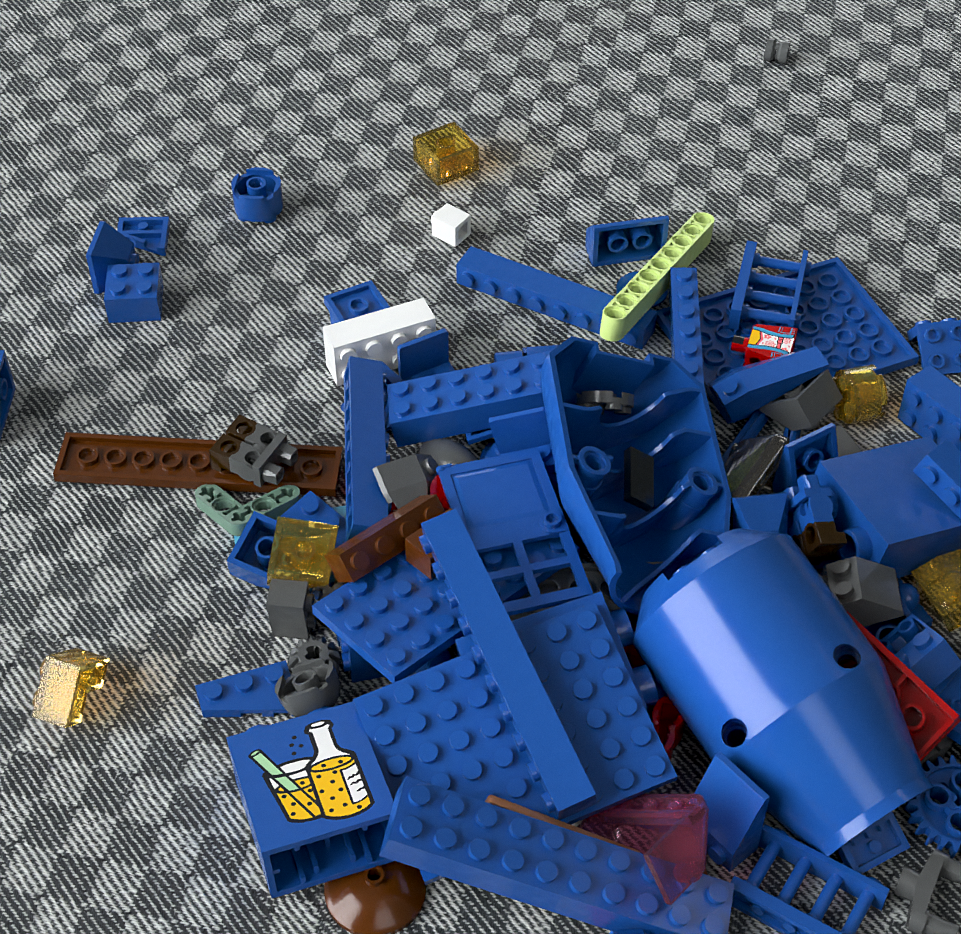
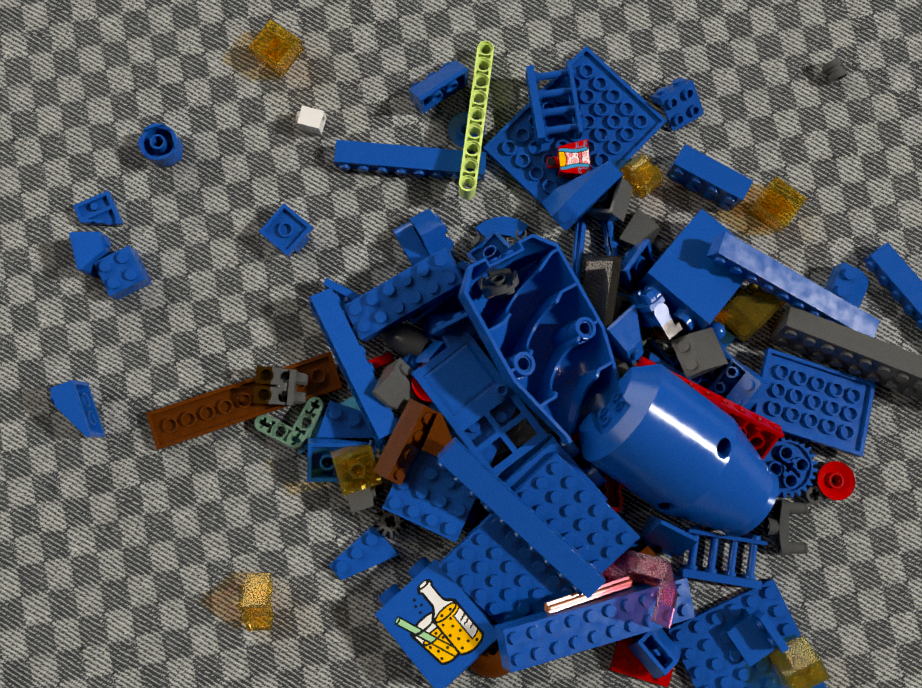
camera: 25 degrees left, 35 degrees up
dark grey cylinder [275,658,341,717] -> none
white brick [323,298,436,386] -> none
blue bracket [397,328,455,381] -> none
black tile [624,446,654,512] -> none
blue brick [669,267,704,385] -> none

